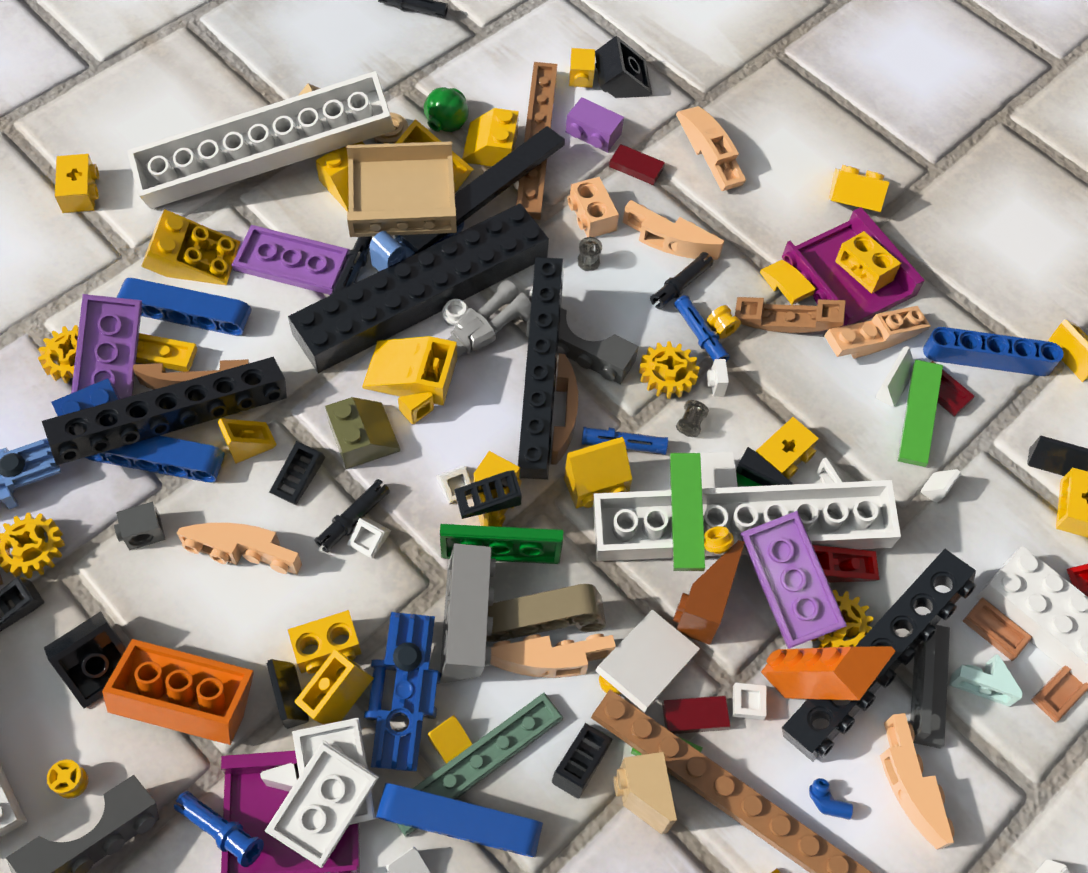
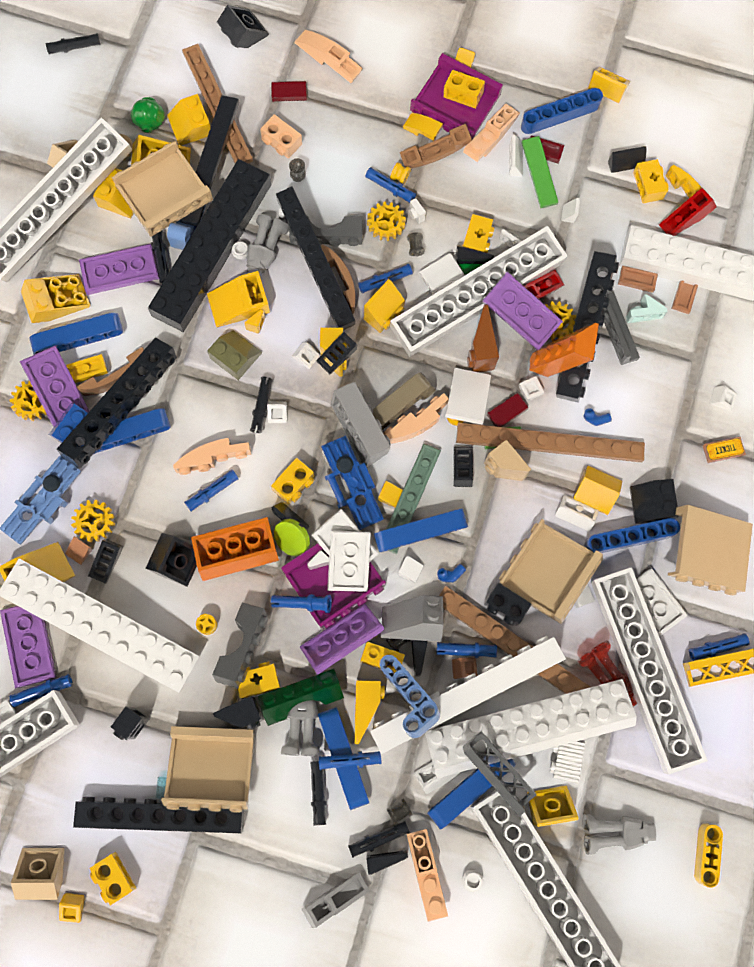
camera: 30 degrees left, 15 degrees up
dark grey brick [114,501,166,550] -> none
yellow slope [218,418,277,464] -> none
black slope [269,441,325,505] -> none
yellow brick [294,649,374,724] -> none
green tile [440,524,563,564] -> none
medium lavender brick [565,97,624,153] -> none
yellow brick [569,48,595,88] -> none
light nougat slope [623,200,724,260] -> none
black pin [650,252,713,309] -> none
bright green tile [670,453,705,571] -> none
yellow plate [704,526,734,554] -> none
yellow slope [829,165,889,212] -> none
light nougat slope [880,713,954,849] -> none
none -> blue pin [184,469,239,512]
none -> lime tile [274,519,310,556]
none -> yellow slope [455,48,475,68]

